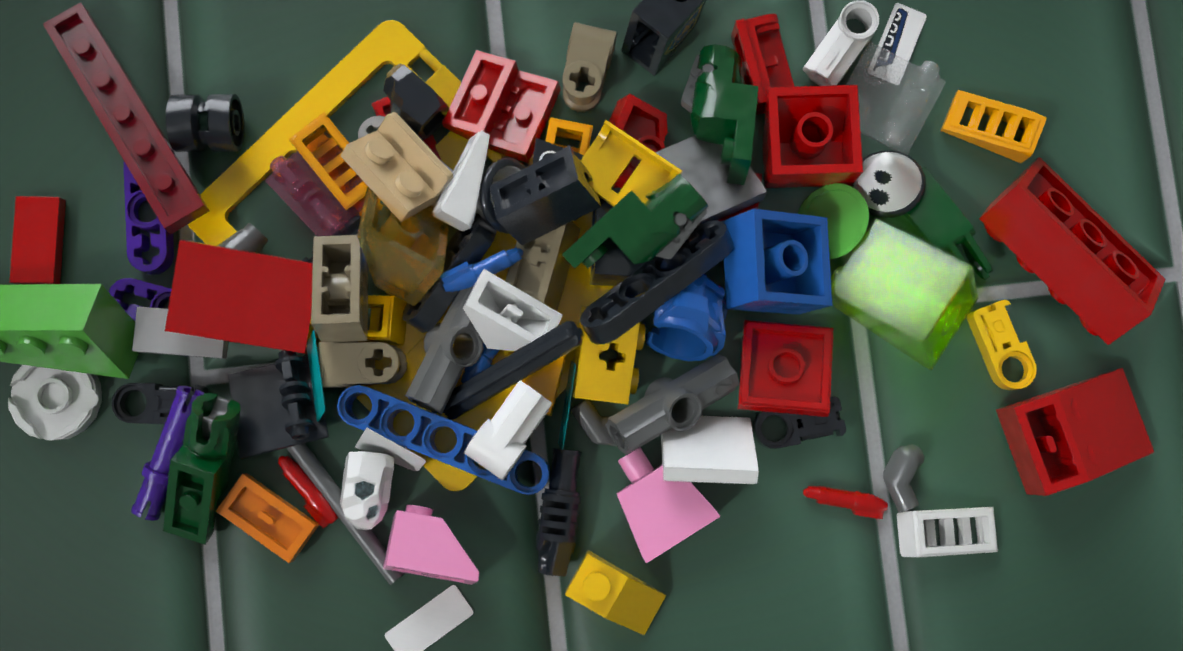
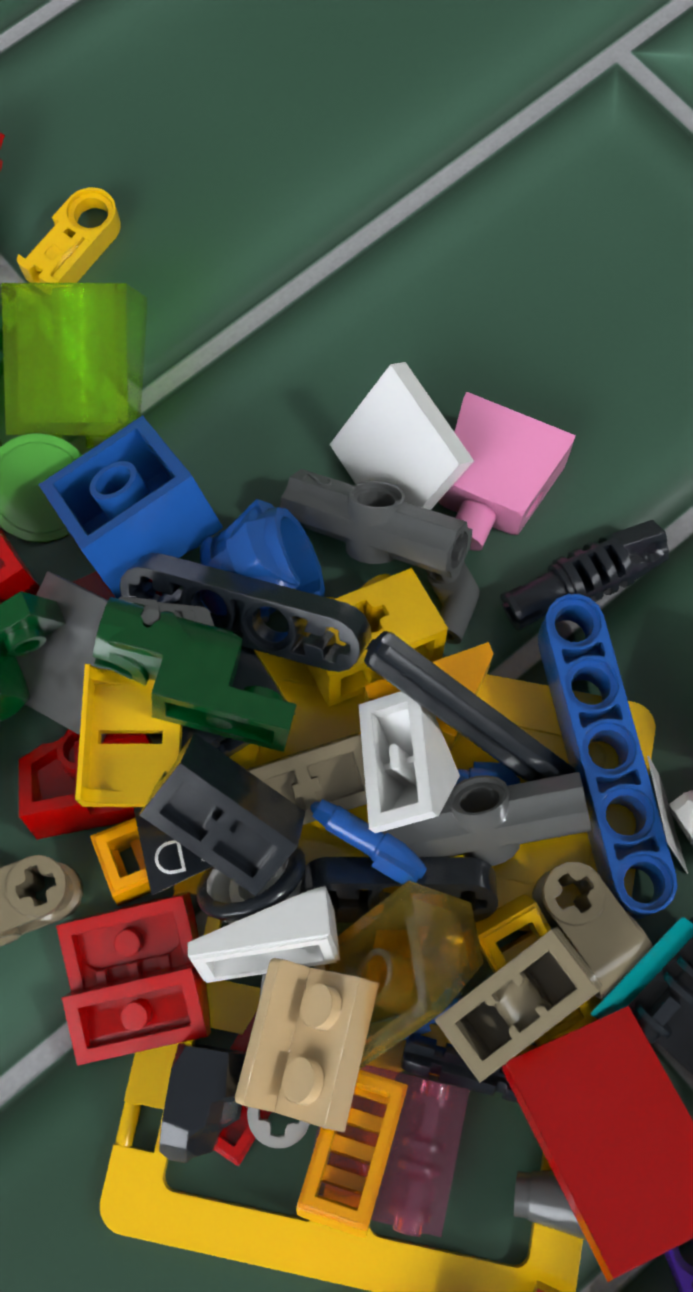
camera: 120 degrees left, 10 degrees down
white piece [464,380,552,480] -> none
teal sticker [558,360,576,450] -> none
yellow slope [565,550,666,635] -> none
red tile [738,320,834,417] -> none
black piece [752,396,846,449] -> none
red piece [803,486,888,519] -> none
dark grey arm [883,444,924,513] -> none
white slope [897,507,998,557] -> none
red slope [996,368,1154,496] -> none

